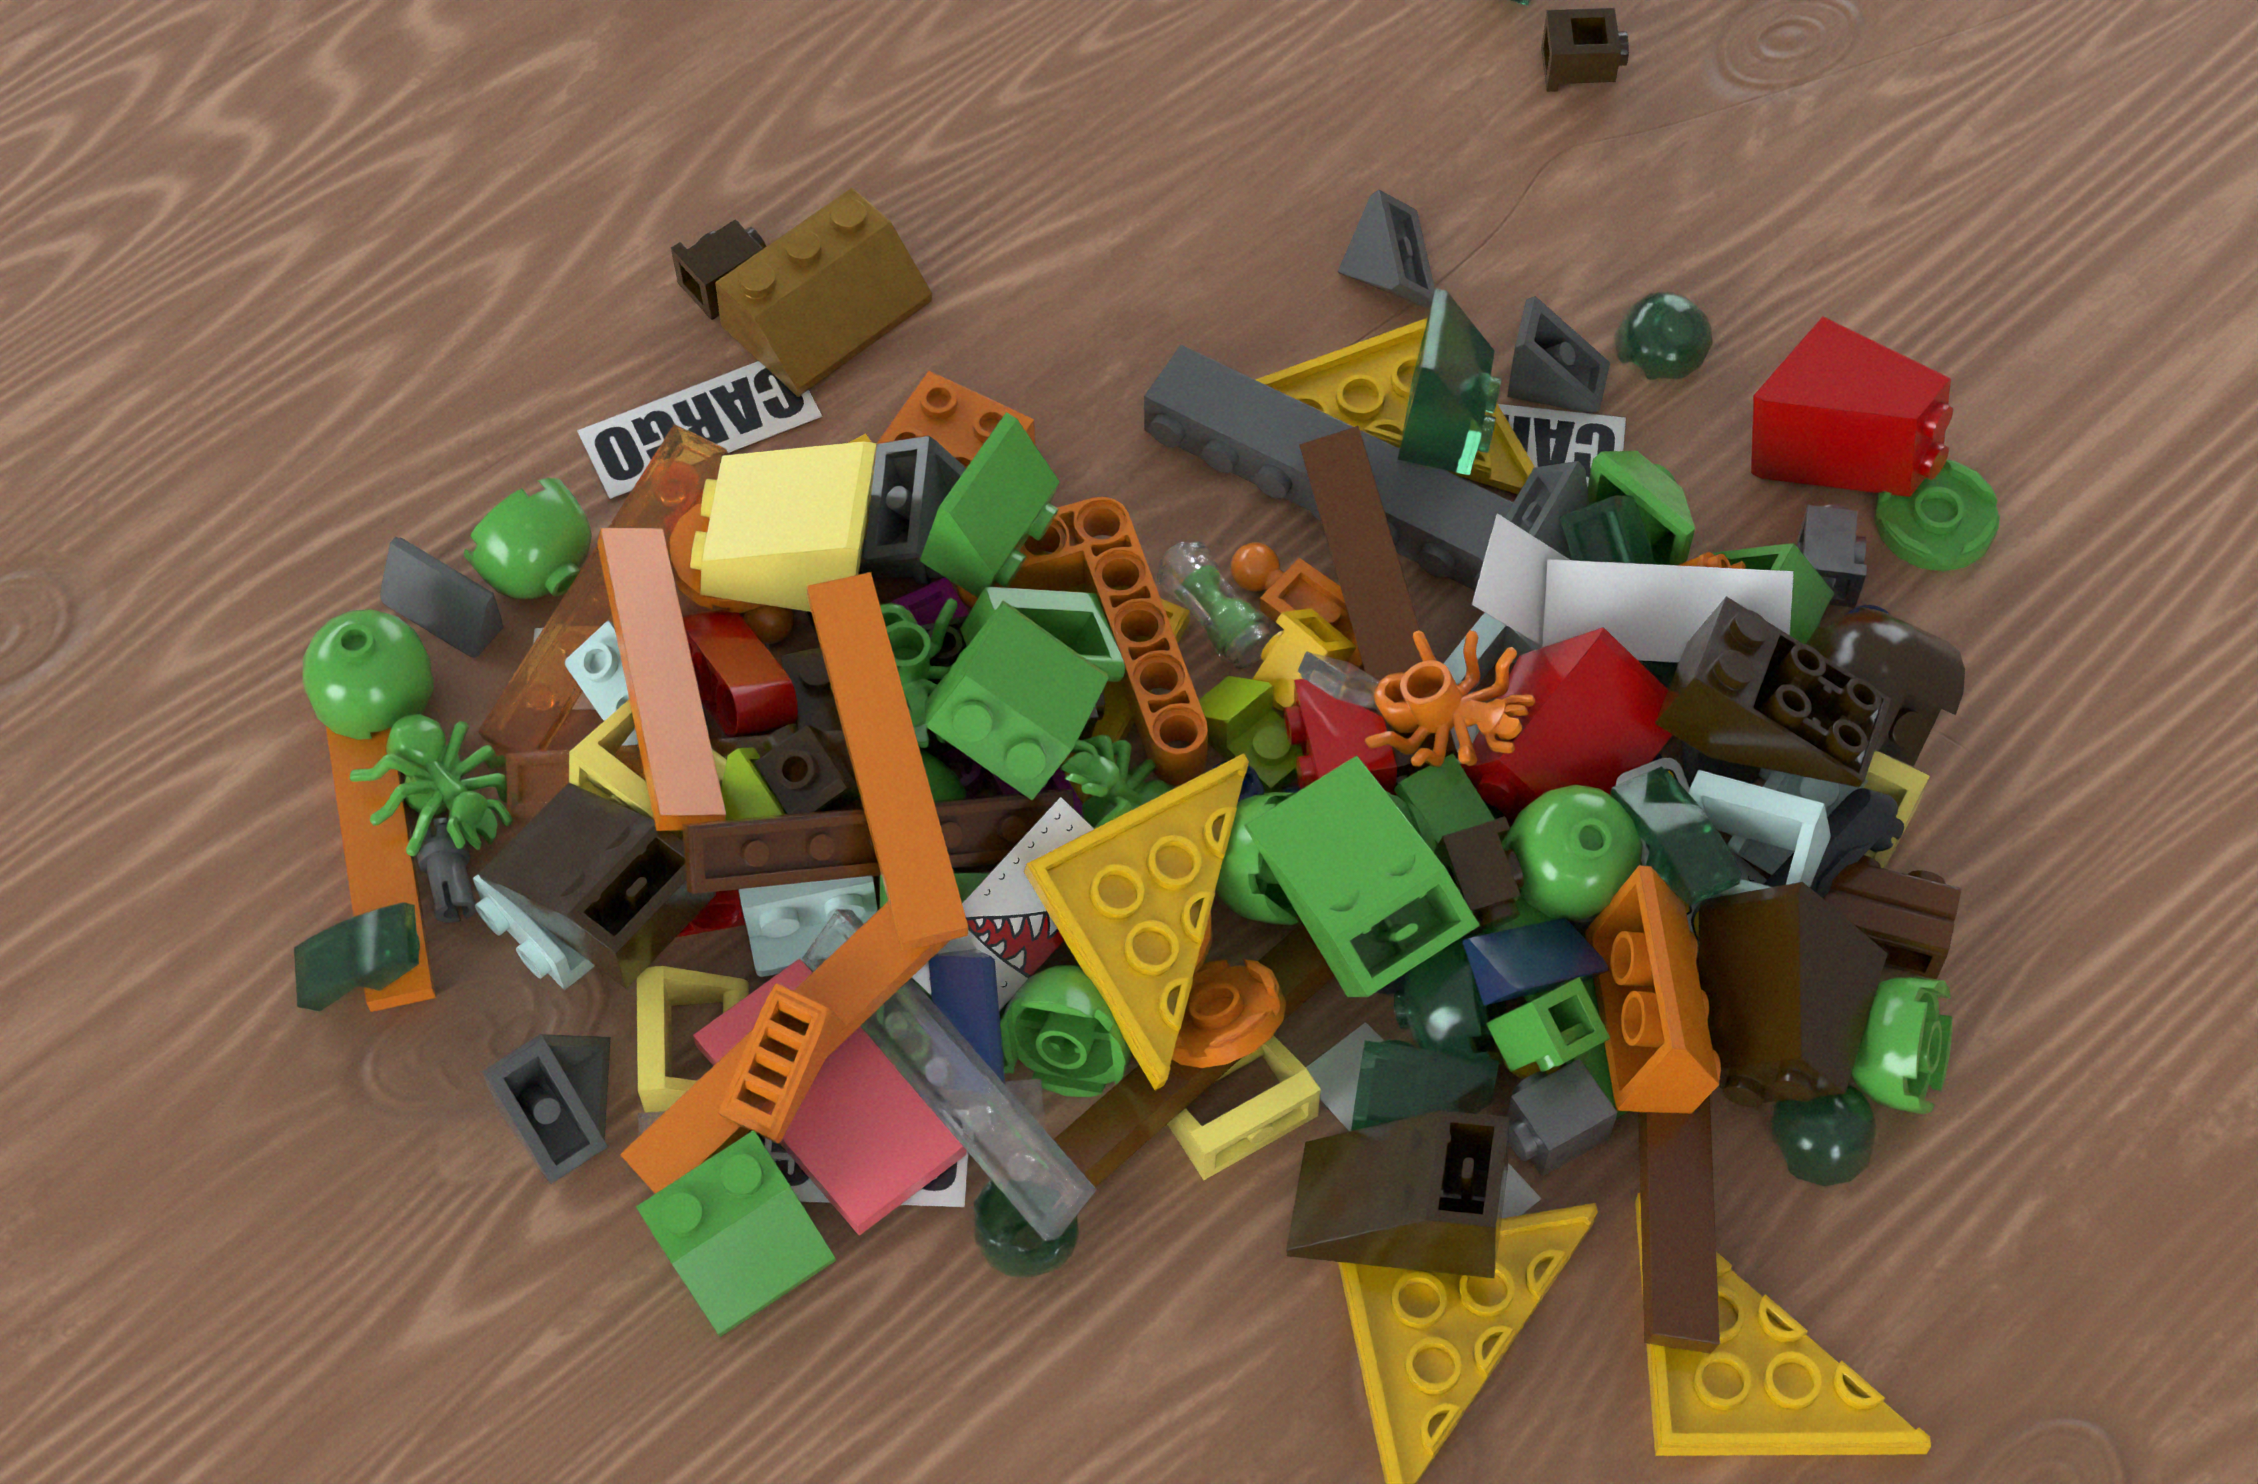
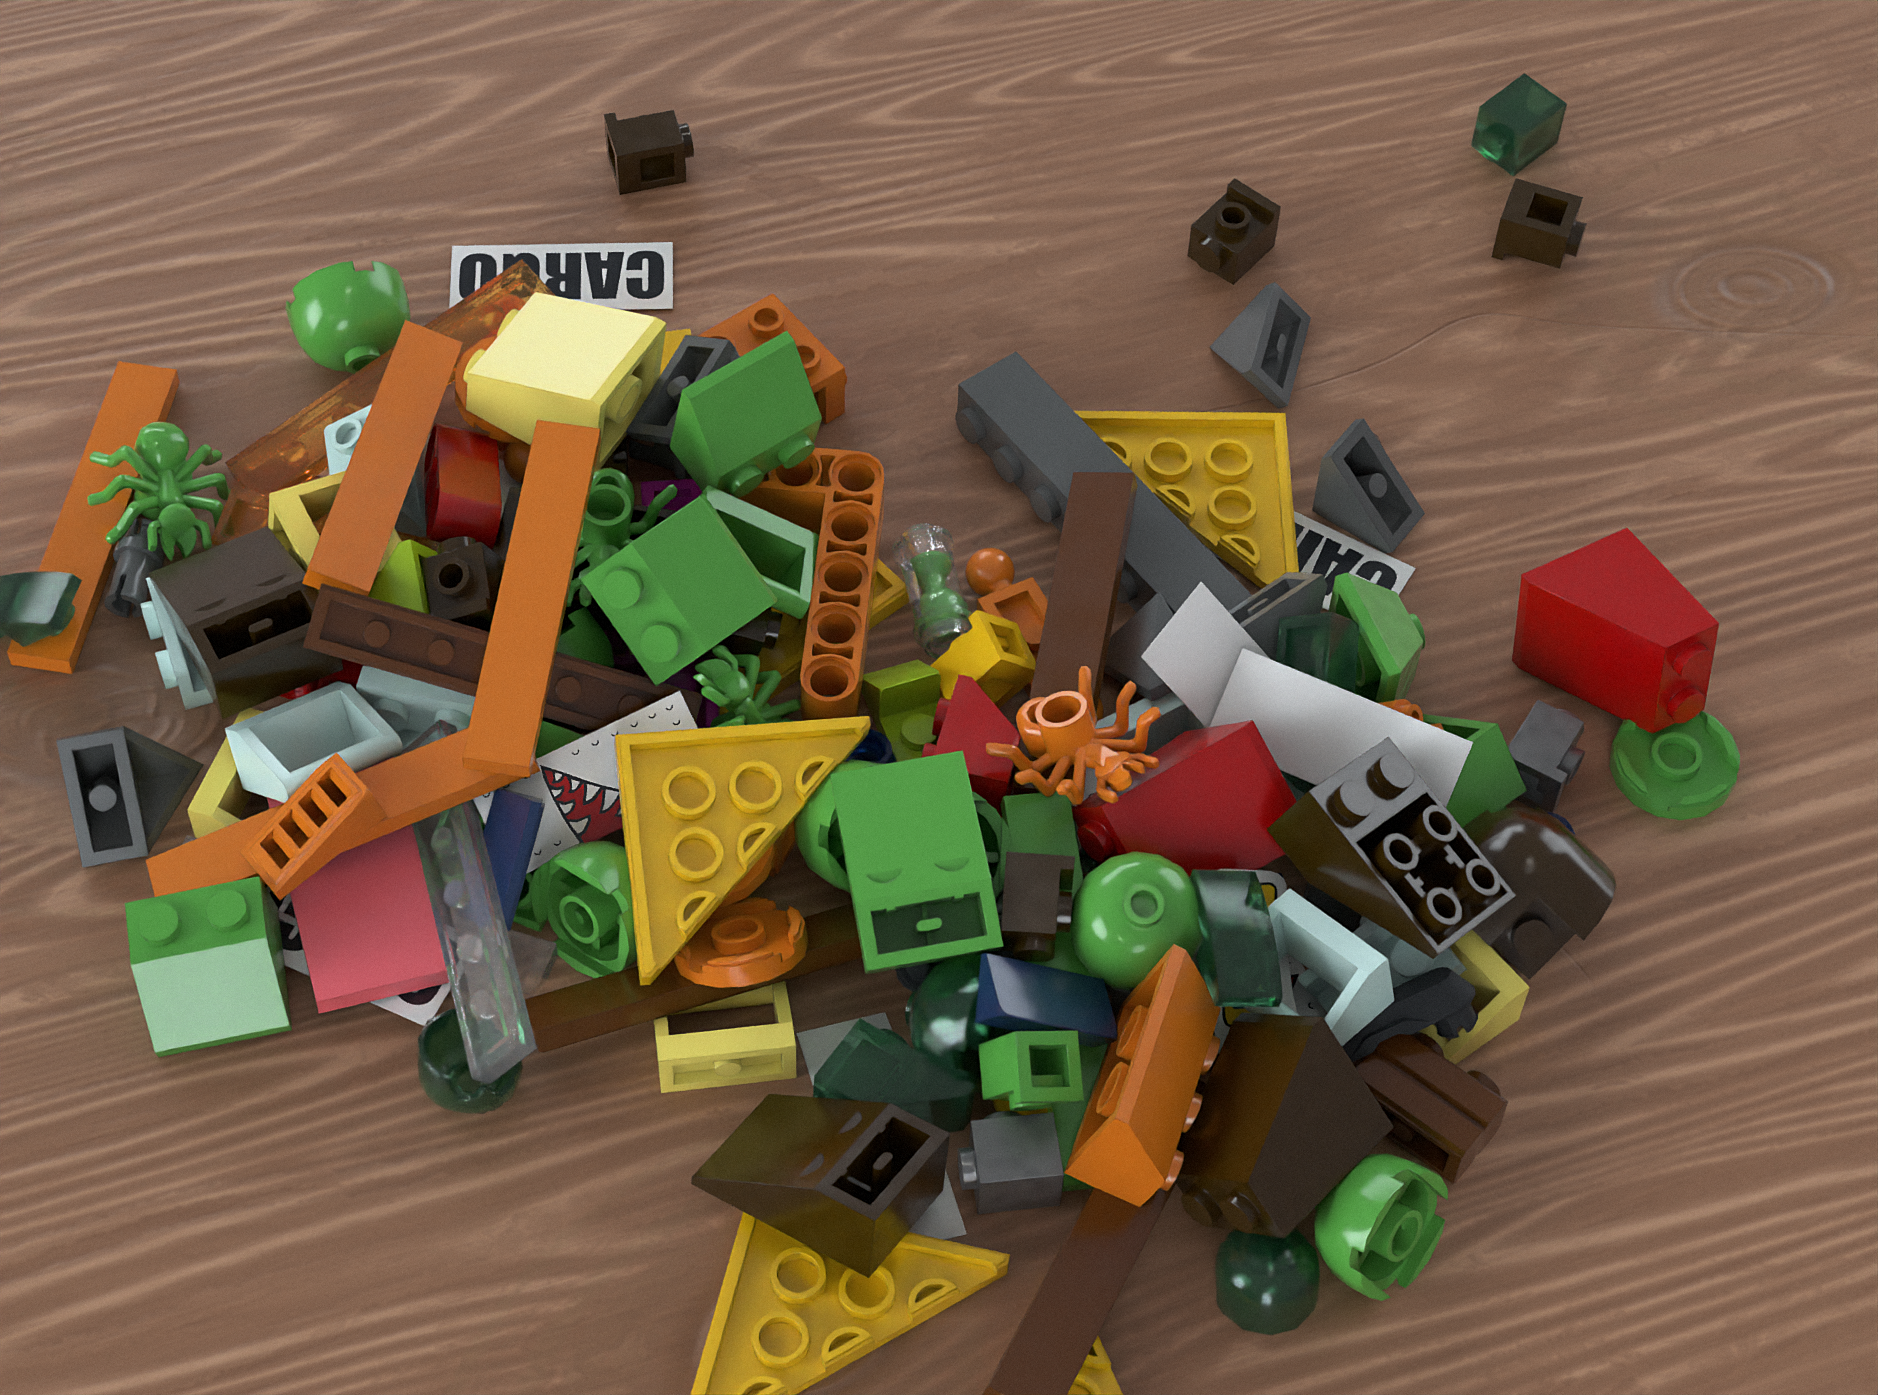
camera: 20 degrees right, 5 degrees down
bright green cylinder [303,609,434,740] -> none
dark grey slope [380,537,504,658] -> none
pearl gold slope [715,187,932,397] -> none
clear tile [1297,651,1379,709] -> none
clear green slope [1397,288,1502,475] -> none
clear green hair [1614,291,1713,380] -> none
none -> light aqua tile [225,681,403,803]
none -> dark grey slope [1104,592,1174,701]
none -> dark brown brick [1187,178,1281,285]

